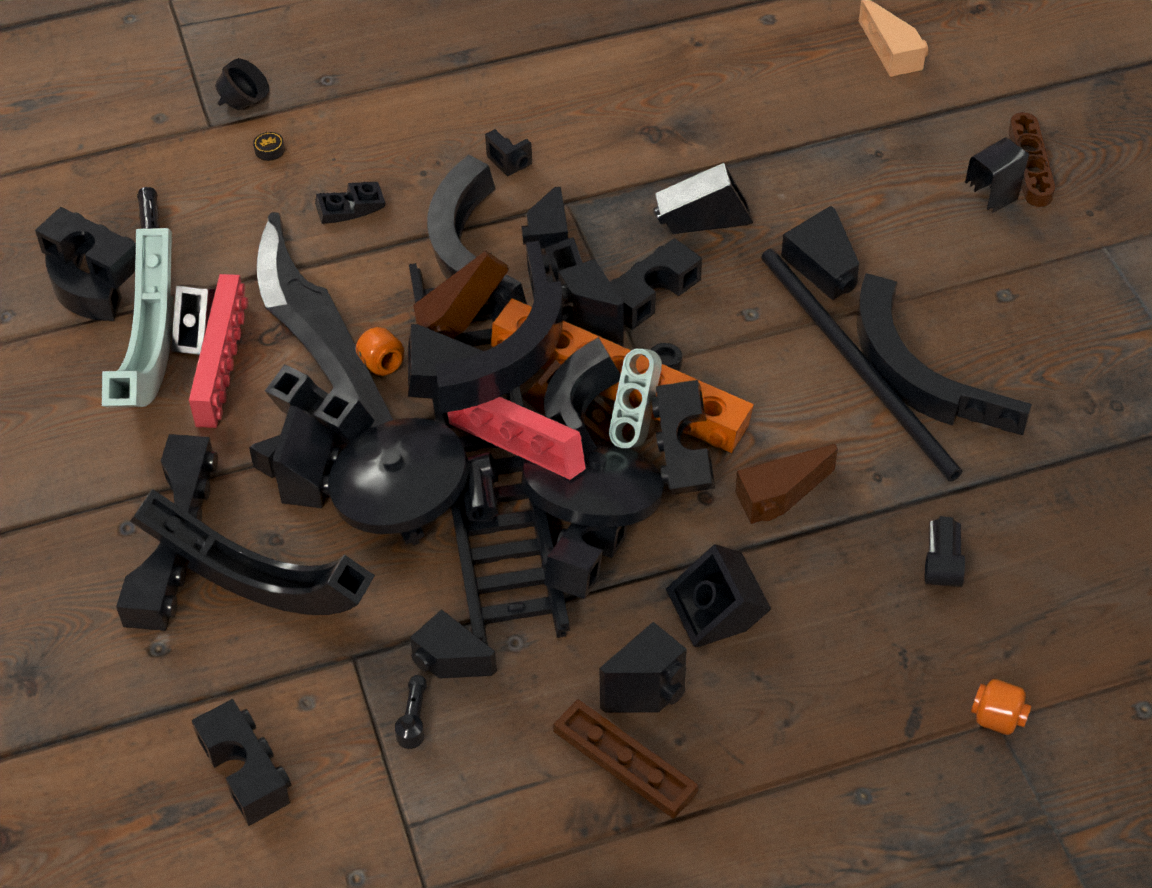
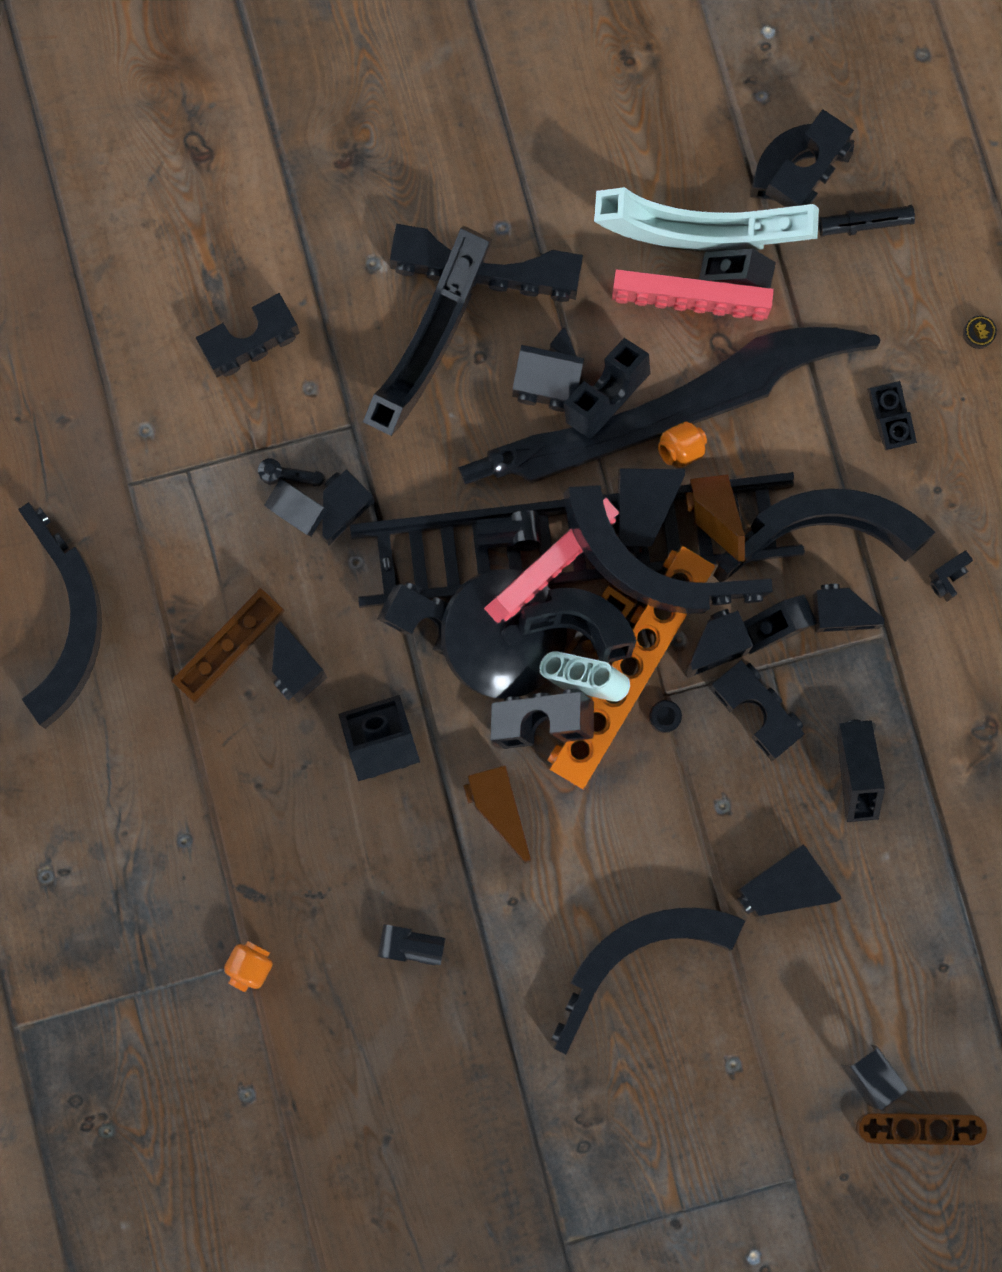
camera: 90 degrees right, 30 degrees up
black dish [328,418,469,534] -> none
black piece [761,248,962,482] -> none
none -> black slope [264,478,328,537]

